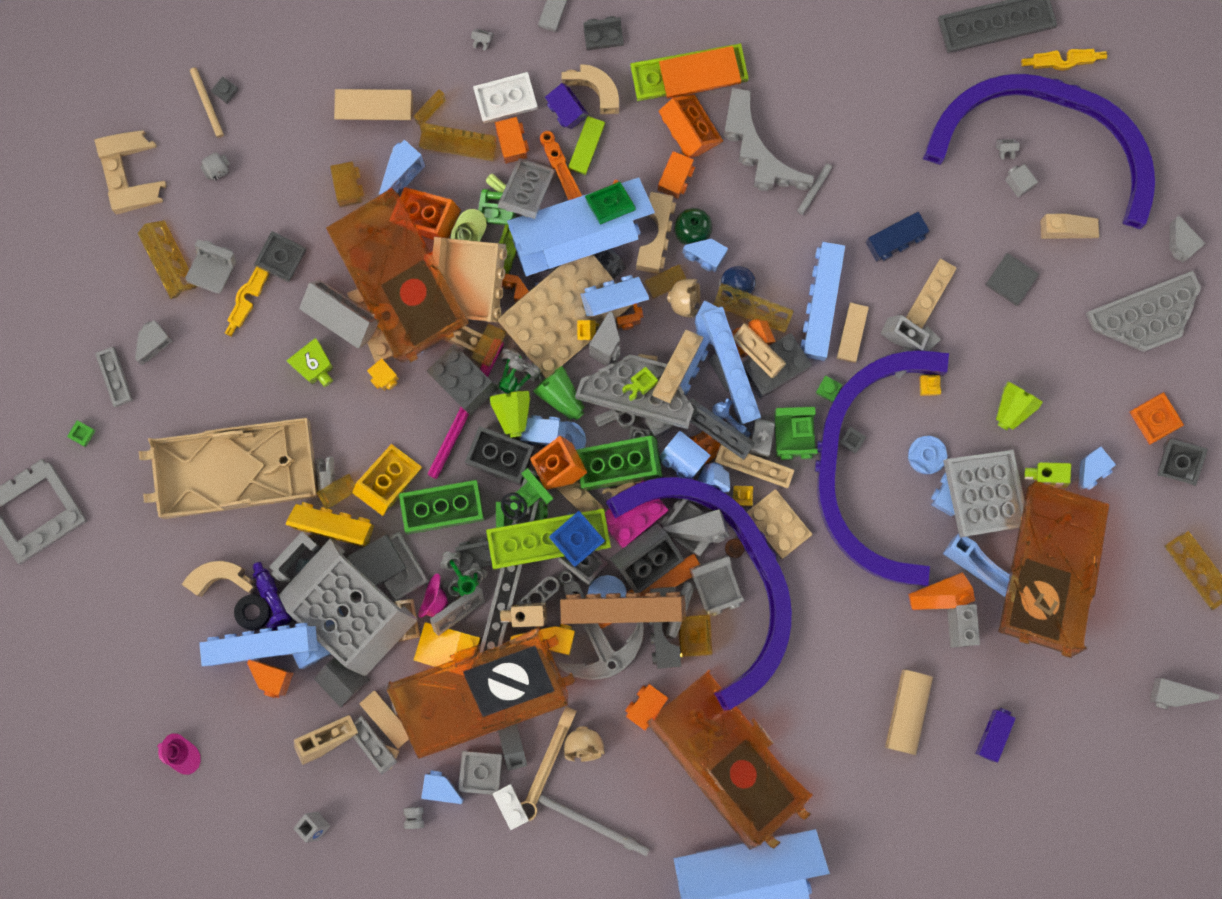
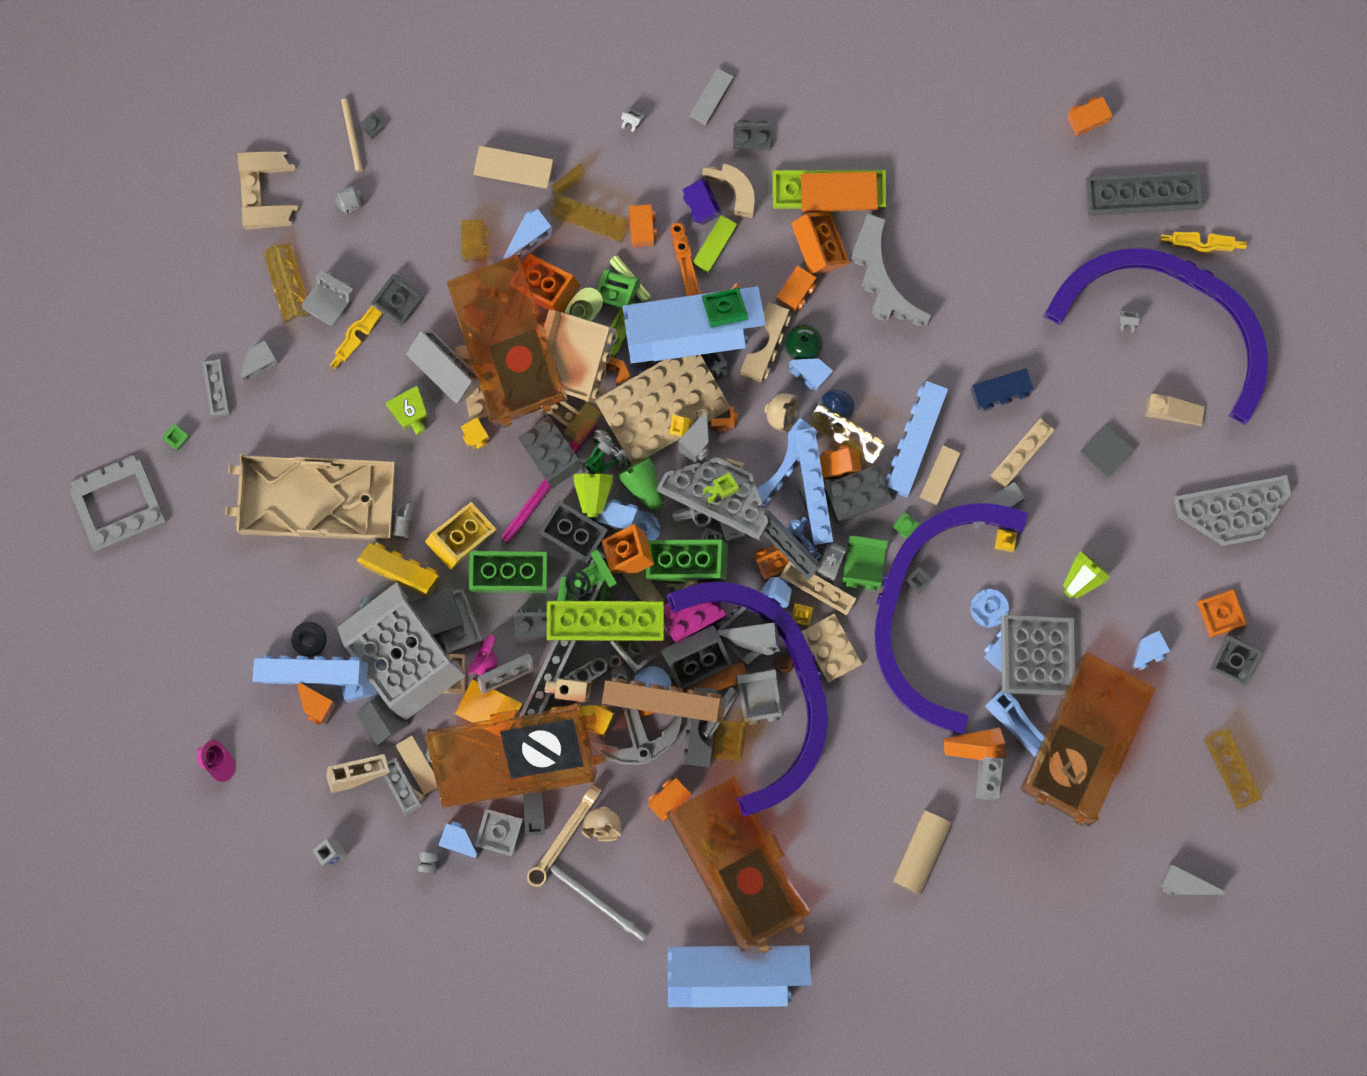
camera: 15 degrees right, 0 degrees up
tan arch [182,561,257,597] -> none
dark purple piece [252,562,293,631] -> none
light grey panel [269,532,322,583] -> none
clear yellow tile [317,474,355,509] -> none
light grey plant [440,551,488,599] -> none
white plate [473,72,538,124] -> none
white plate [493,784,529,830] -> none
light grey plate [498,158,555,219] -> none
blue plate [549,511,605,567] -> none
light blue slope [580,275,649,316] -> none
clear yellow tile [645,264,687,299] -> none
tan plate [652,330,703,403] -> none
light blue brick [659,431,711,480] -> none
tan tile [733,324,786,378] -> none
bright green plate [791,417,813,439] -> none
light grey bar [797,164,832,215] -> none
light grey slope [881,315,929,351] -> none
dark purple brick [975,708,1016,763] -> none
light grey brick [1005,164,1038,198] -> none
lime torso [1024,462,1071,488] -> none
light grey slope [1169,216,1205,263] -> none

